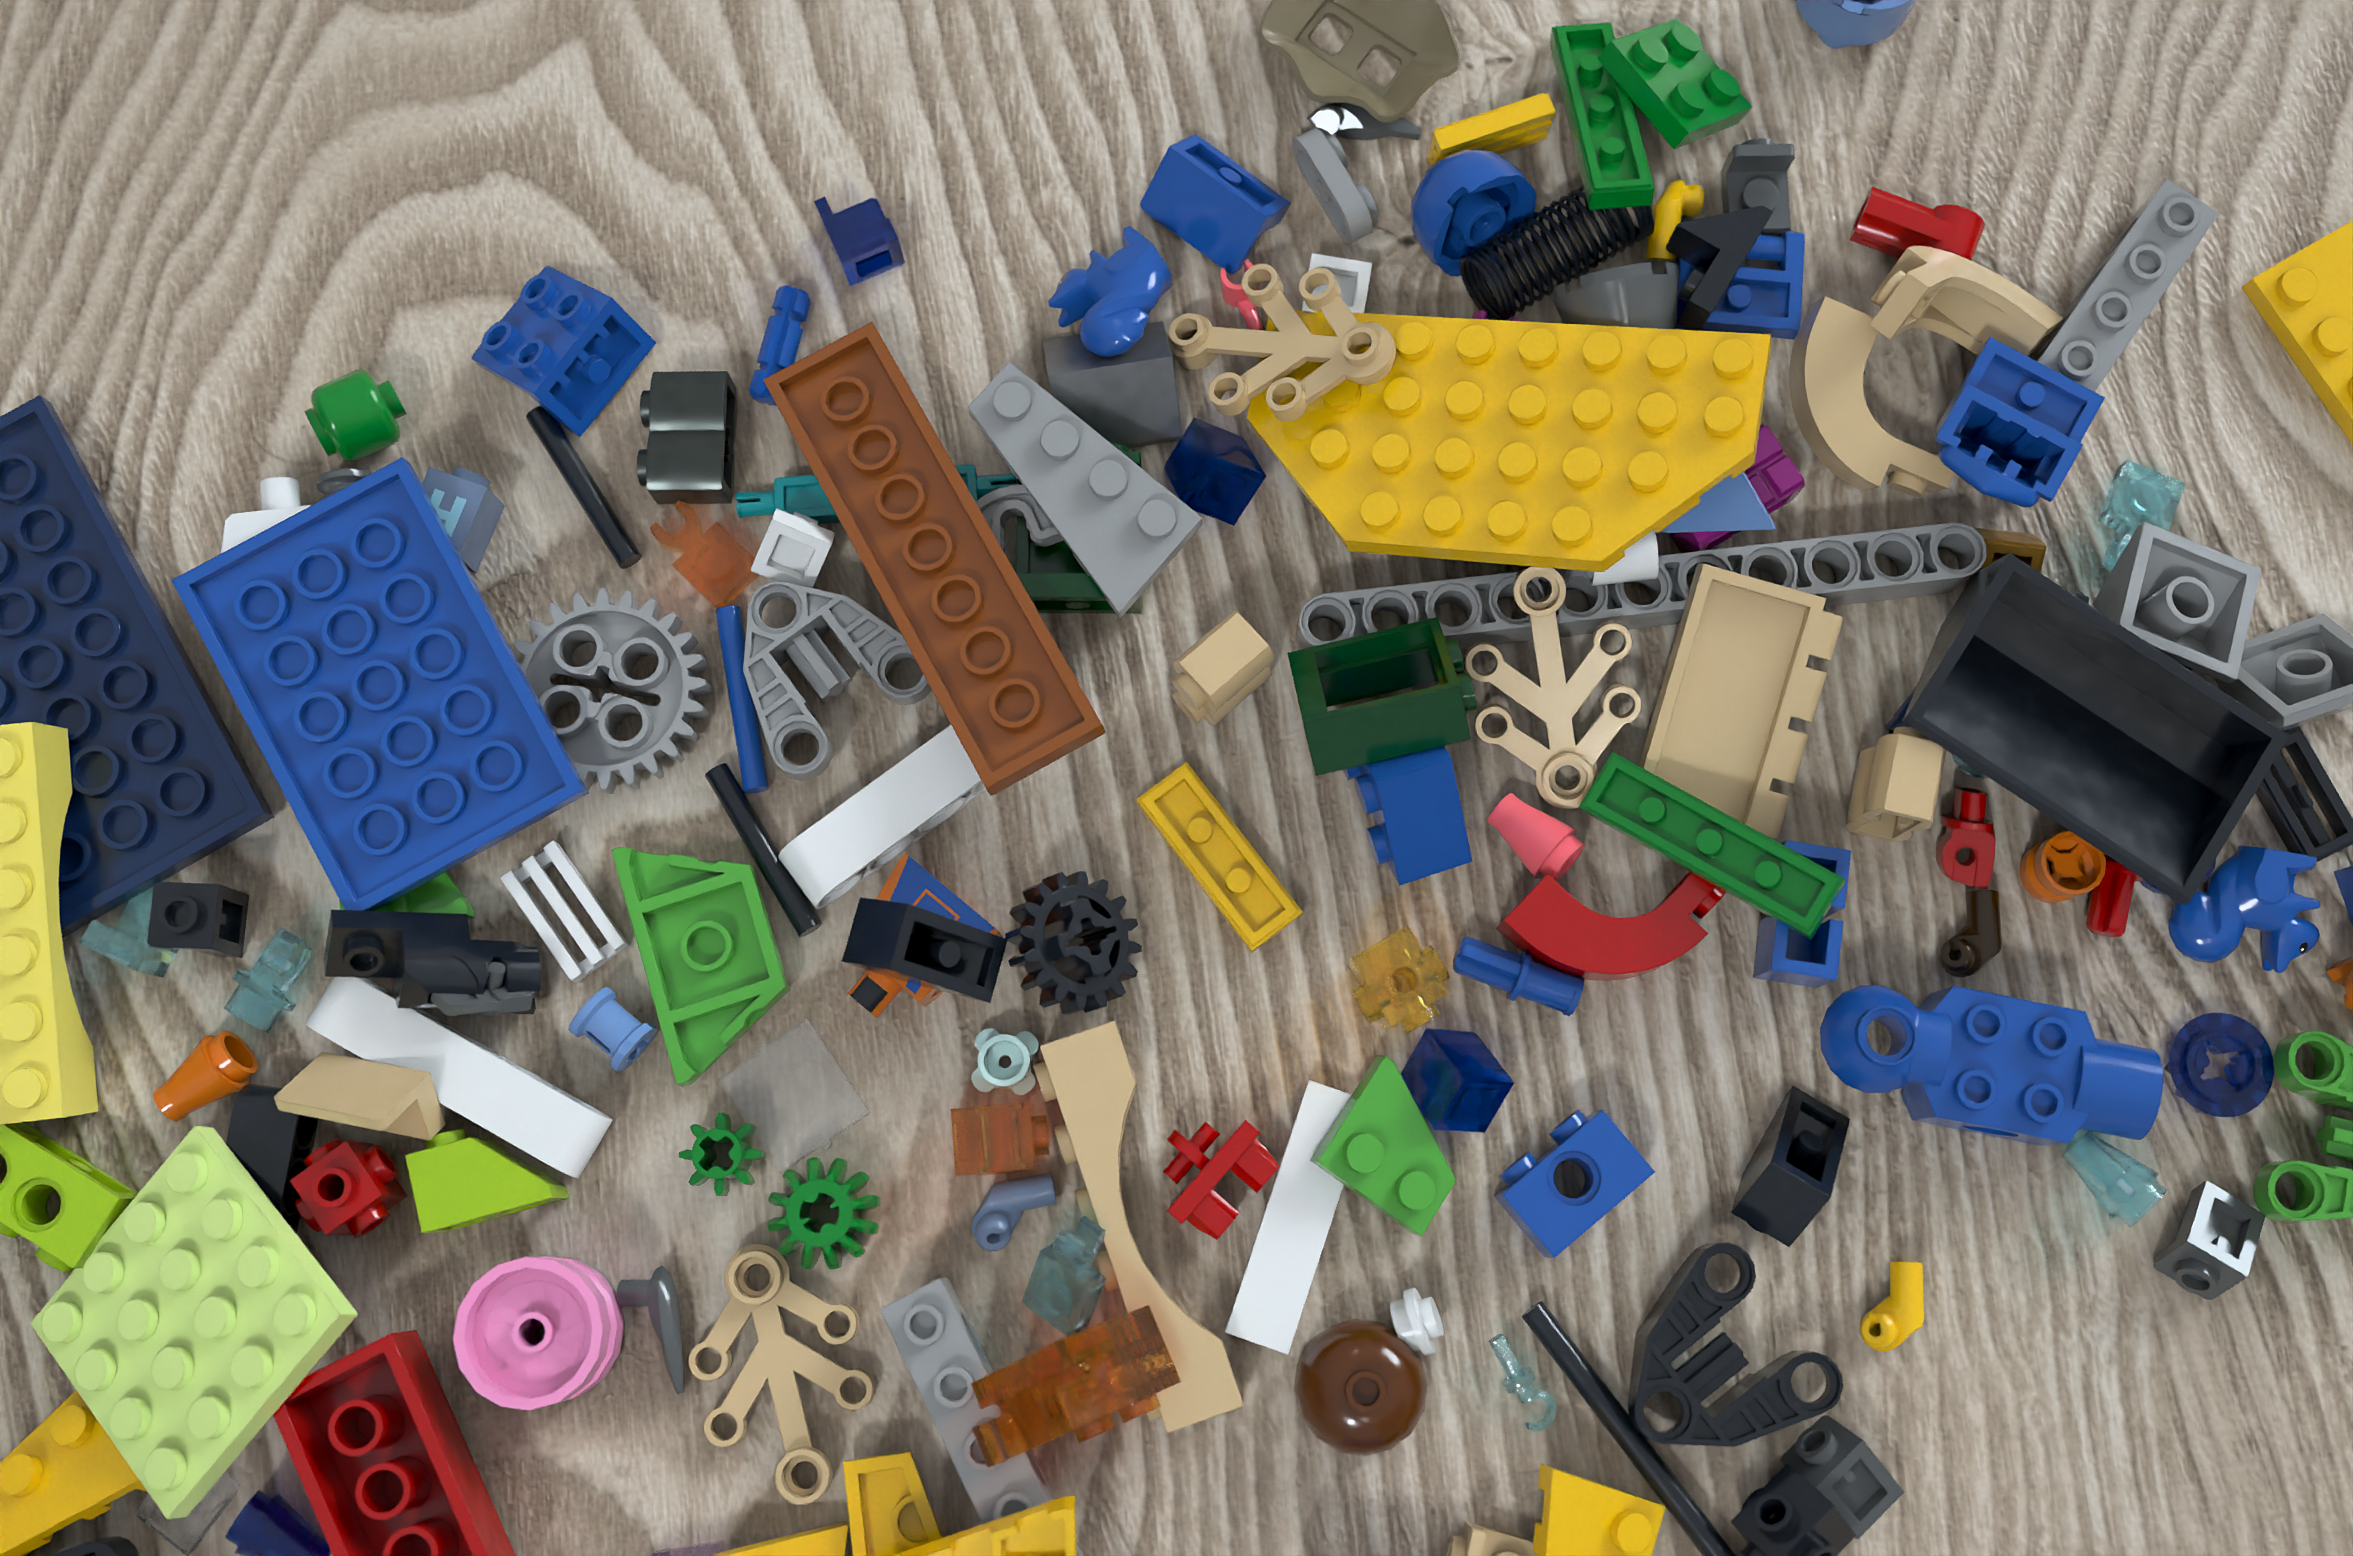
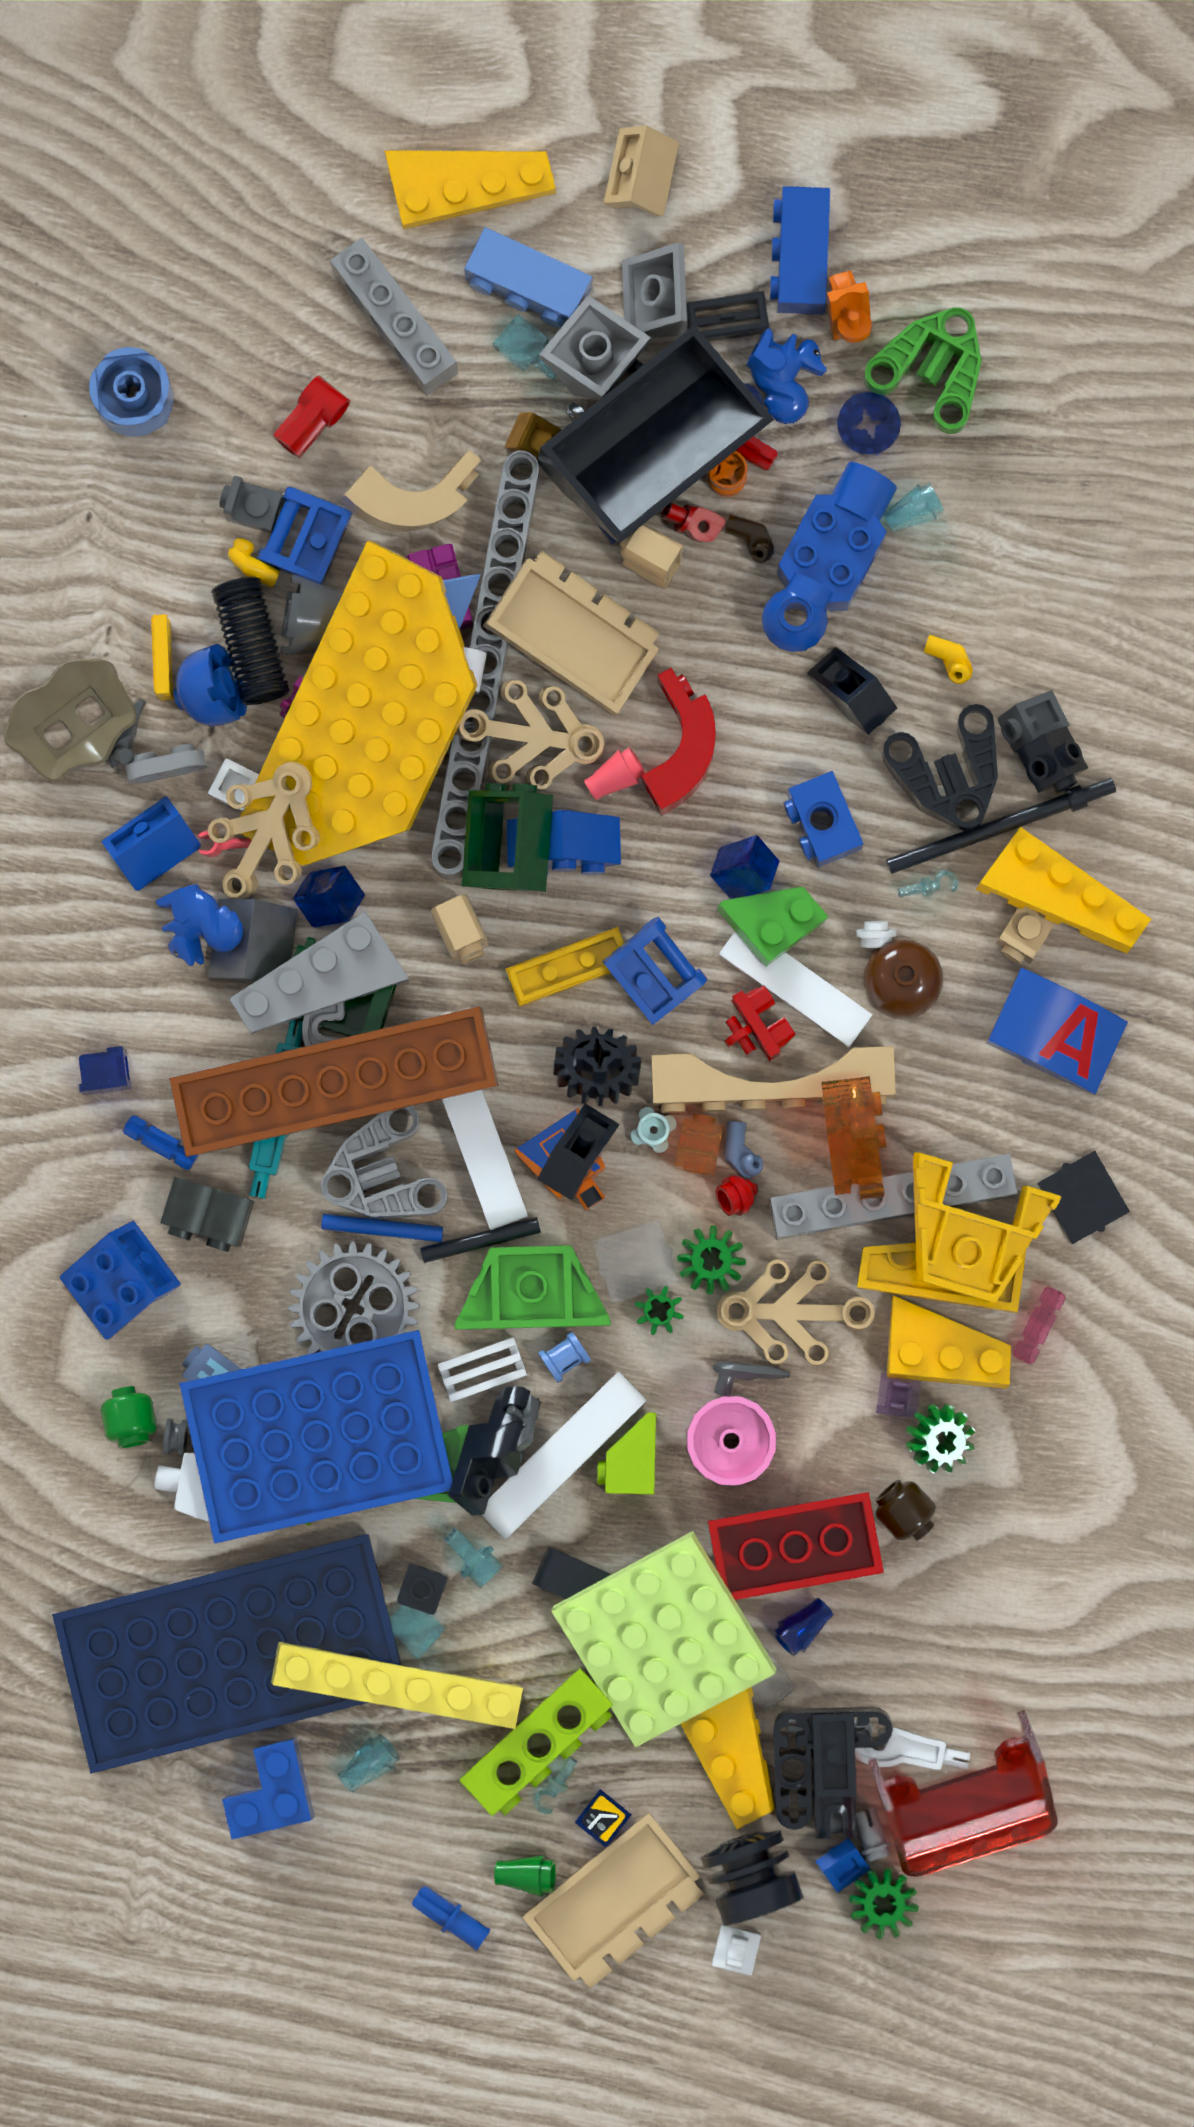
camera: 70 degrees left, 5 degrees up
orange cone [153,1031,258,1121] -> none
tan panel [274,1052,446,1141] -> none
red brick [290,1139,407,1238] -> none
black bar [526,405,642,569] -> none
clear orange plate [650,500,760,609] -> none
white tile [750,508,835,588] -> none
clear light blue plate [1021,1216,1106,1340] -> none
clear yellow brick [1347,925,1450,1034] -> none
blue axle [1453,937,1584,1016] -> none
green tile [1550,22,1655,210] -> none
green tile [1579,752,1845,939] -> none
green plate [1597,18,1753,150] -> none
black slope [1666,205,1773,331] -> none
blue piece [1753,840,1851,988] -> none
tan arch [1869,246,2064,359] -> none
blue piece [1934,337,2105,507] -> none
dark grey bracket [2153,1180,2266,1300] -> none
none -> medium blue brick [464,227,593,328]
none -> blue plate [602,917,707,1025]
none -> red plate [715,1175,758,1216]

